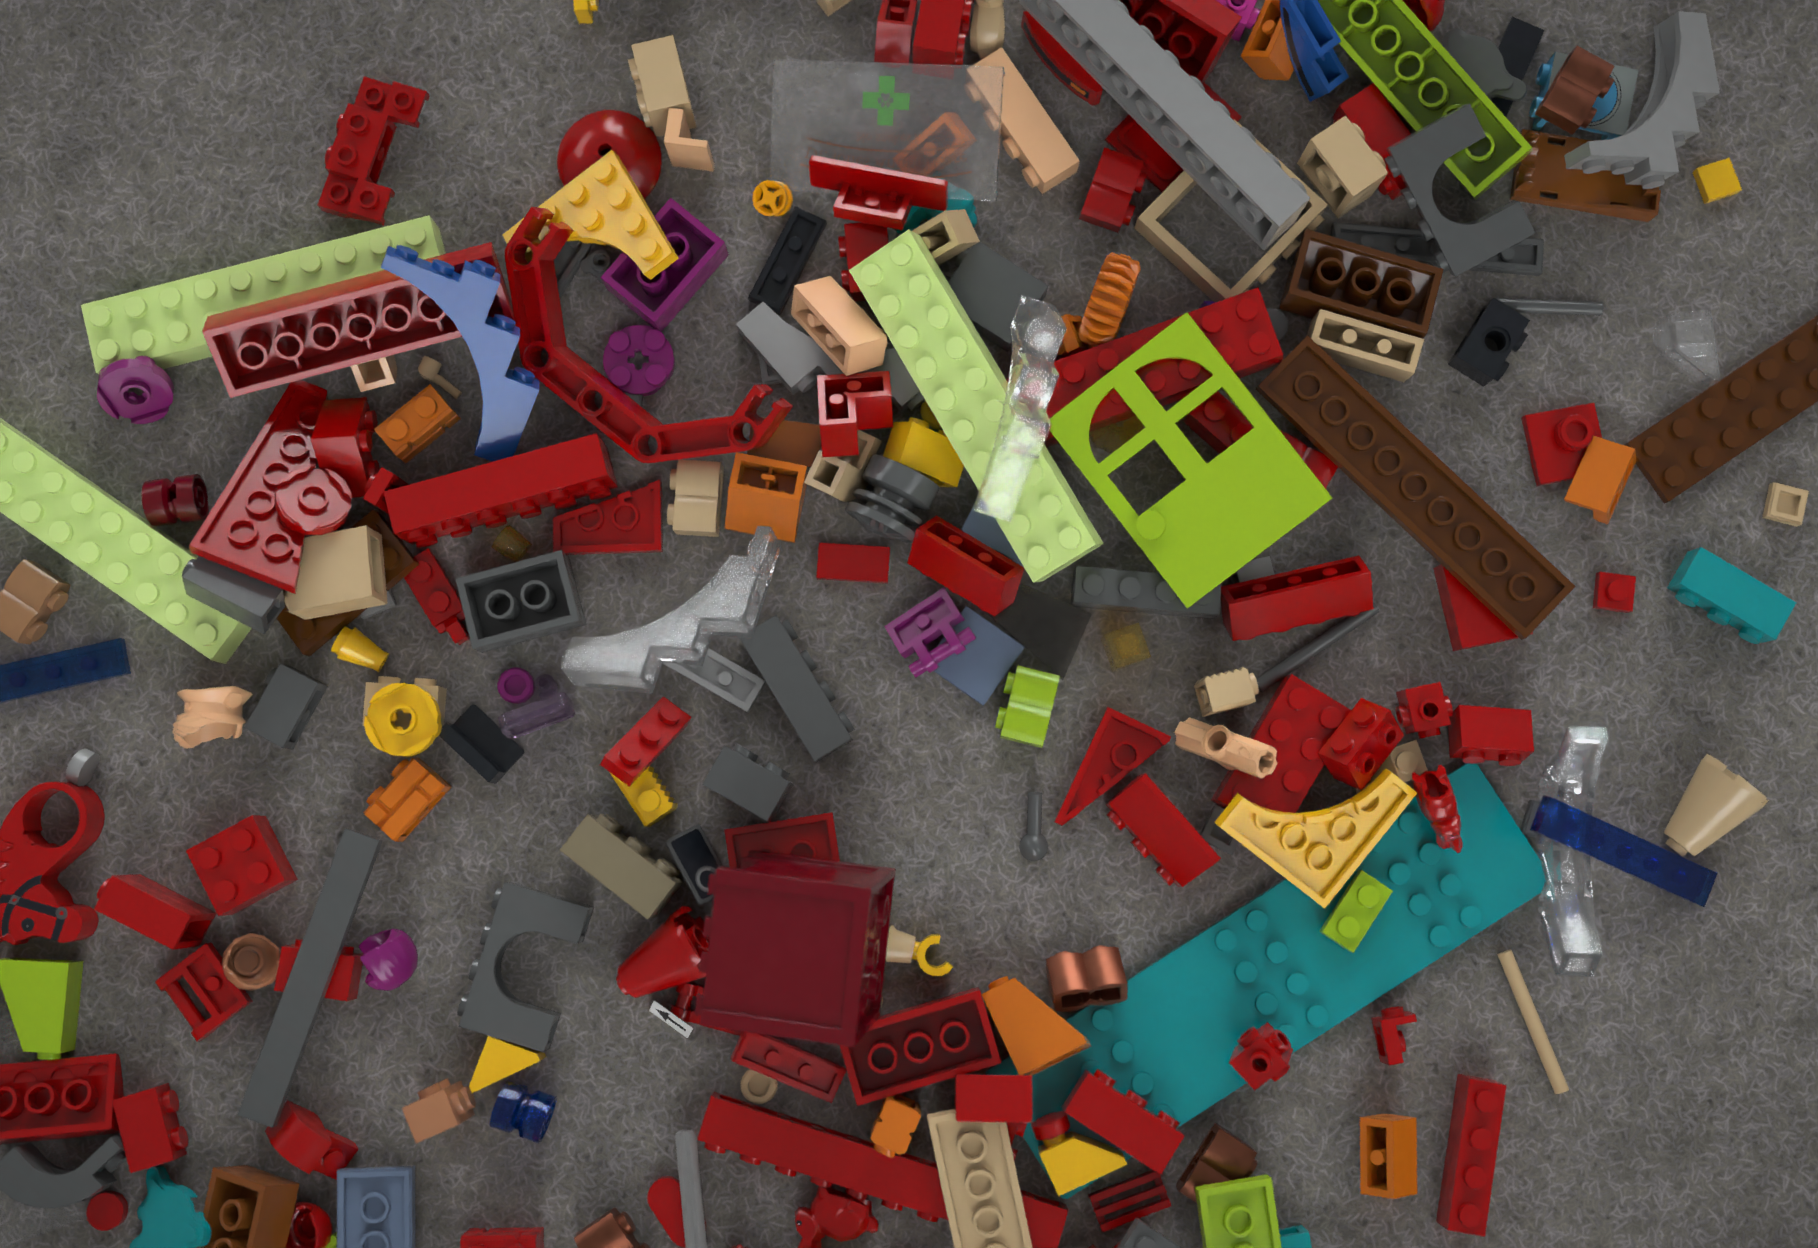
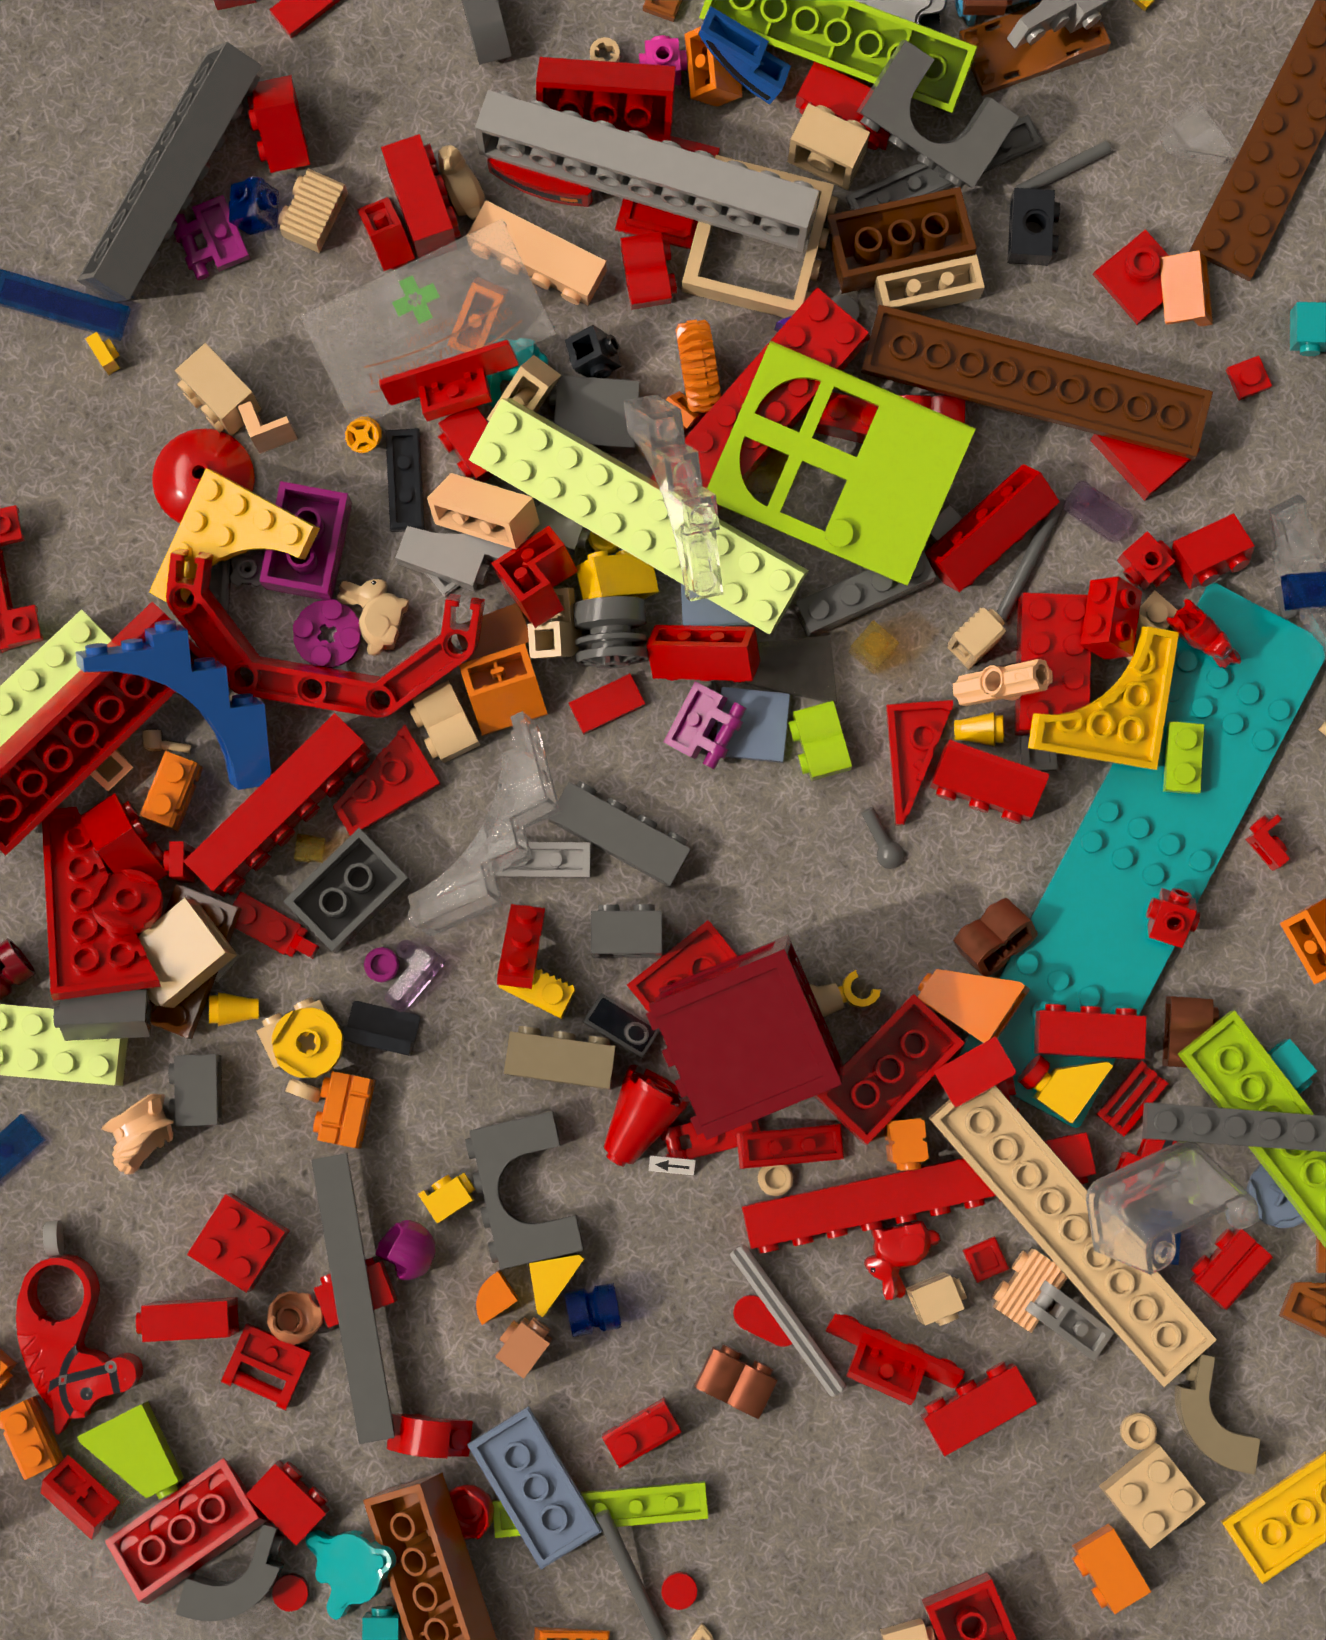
camera: 30 degrees left, 0 degrees up
none -> tan tile [285,1078,321,1103]
none -> tan animal [337,579,409,656]
none -> yellow brick [418,1172,476,1224]
none -> orange brick [476,1270,519,1325]
none -> black brick [565,325,622,378]
none -> yellow cone [954,712,1004,746]
none -> piece [1063,481,1133,543]

